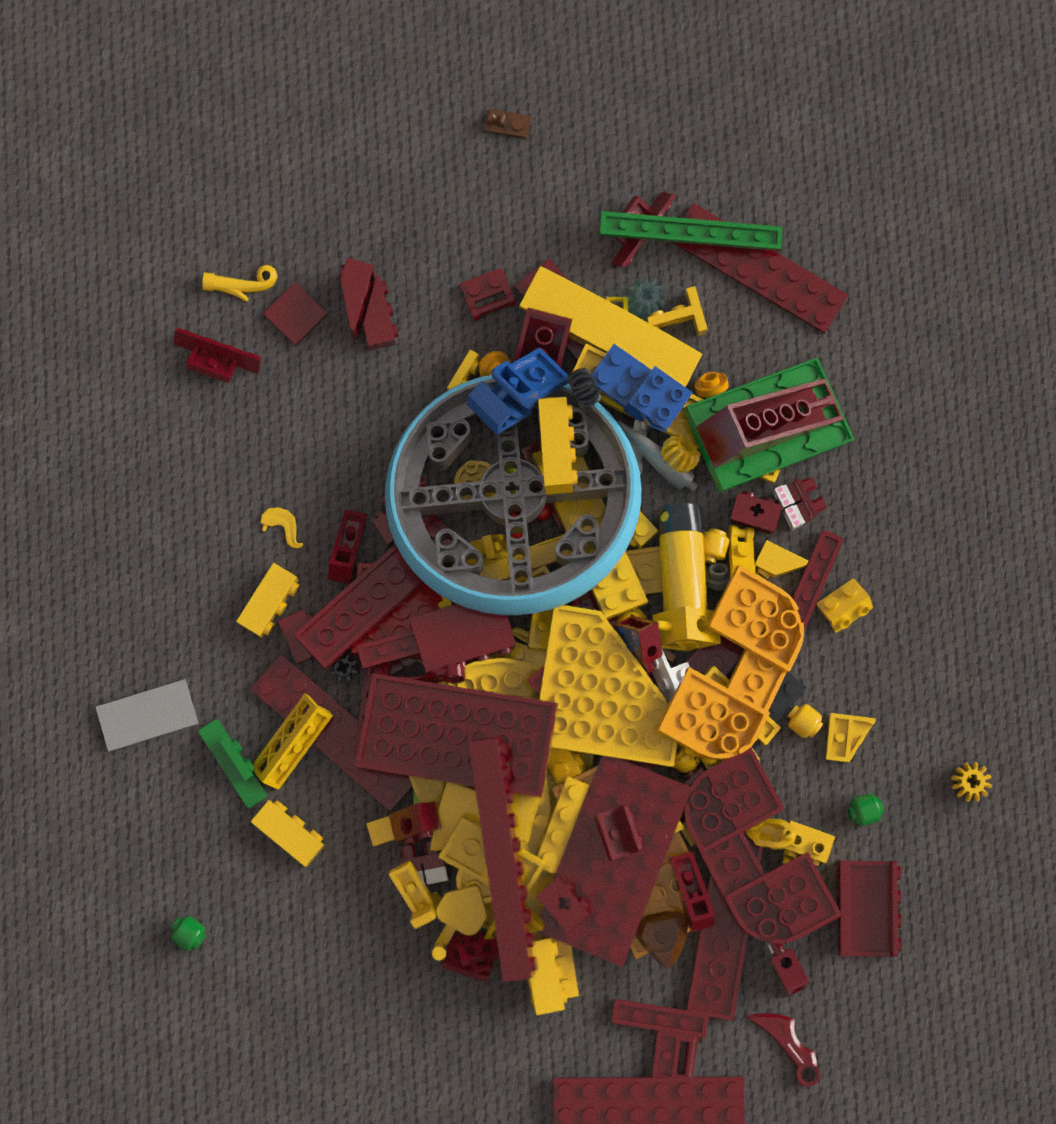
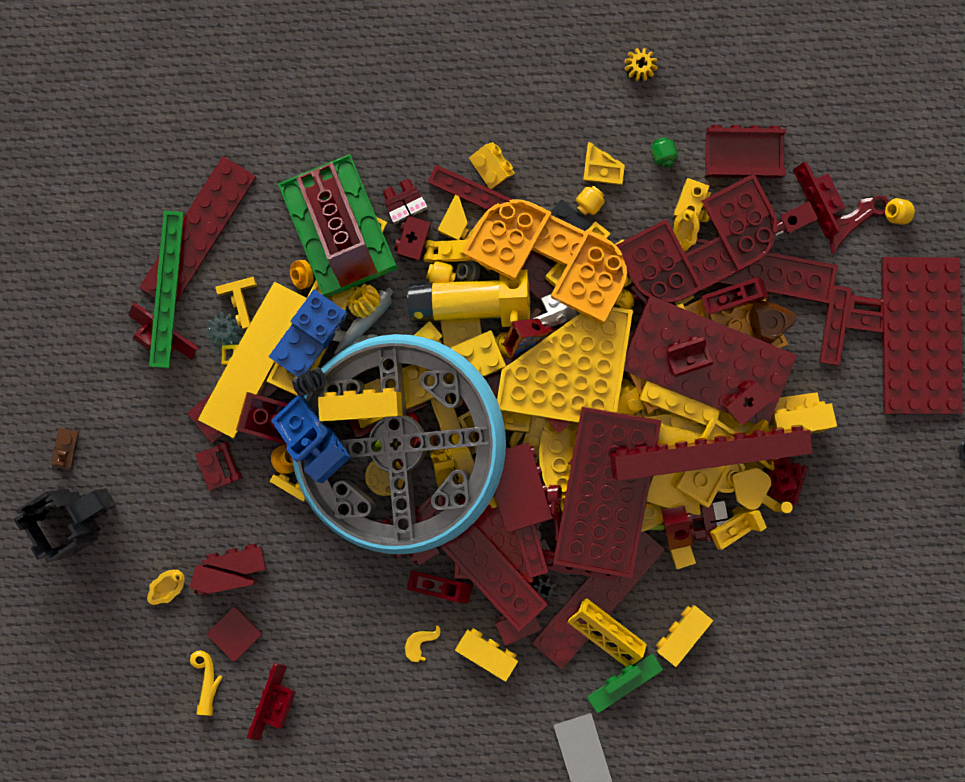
camera: 90 degrees left, 5 degrees up
green head [170,916,206,951] -> none
none -> black piece [13,488,117,563]
none -> yellow arm [147,570,184,605]
none -> dark red bracket [793,162,845,239]
none -> yellow head [885,198,915,225]

